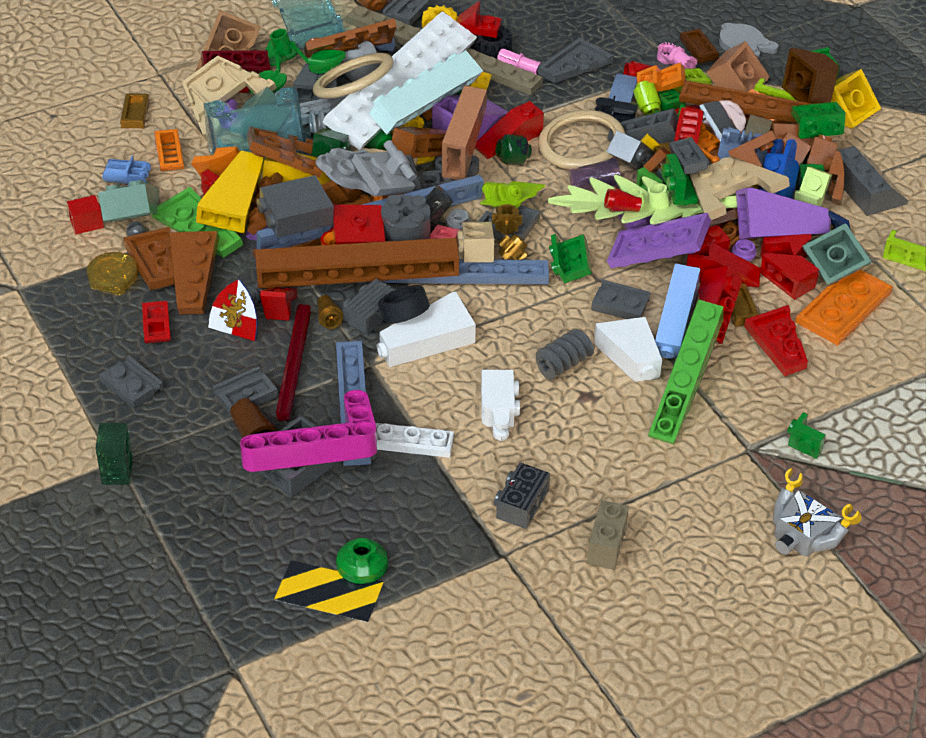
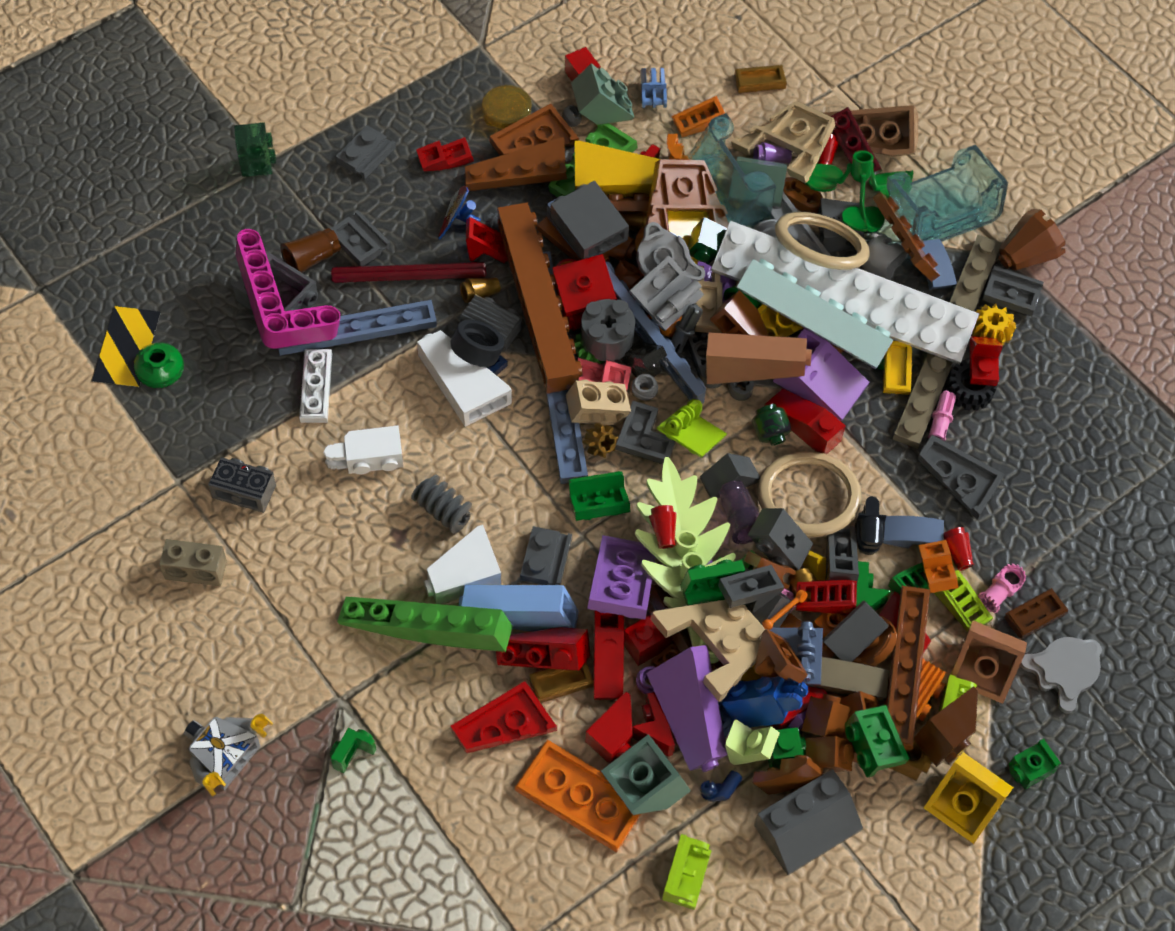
camera: 80 degrees right, 15 degrees up
pearl gold gear [492,204,523,235] -> none
lime brick [633,81,661,116] -> none
none -> dark grey slope [700,453,760,498]

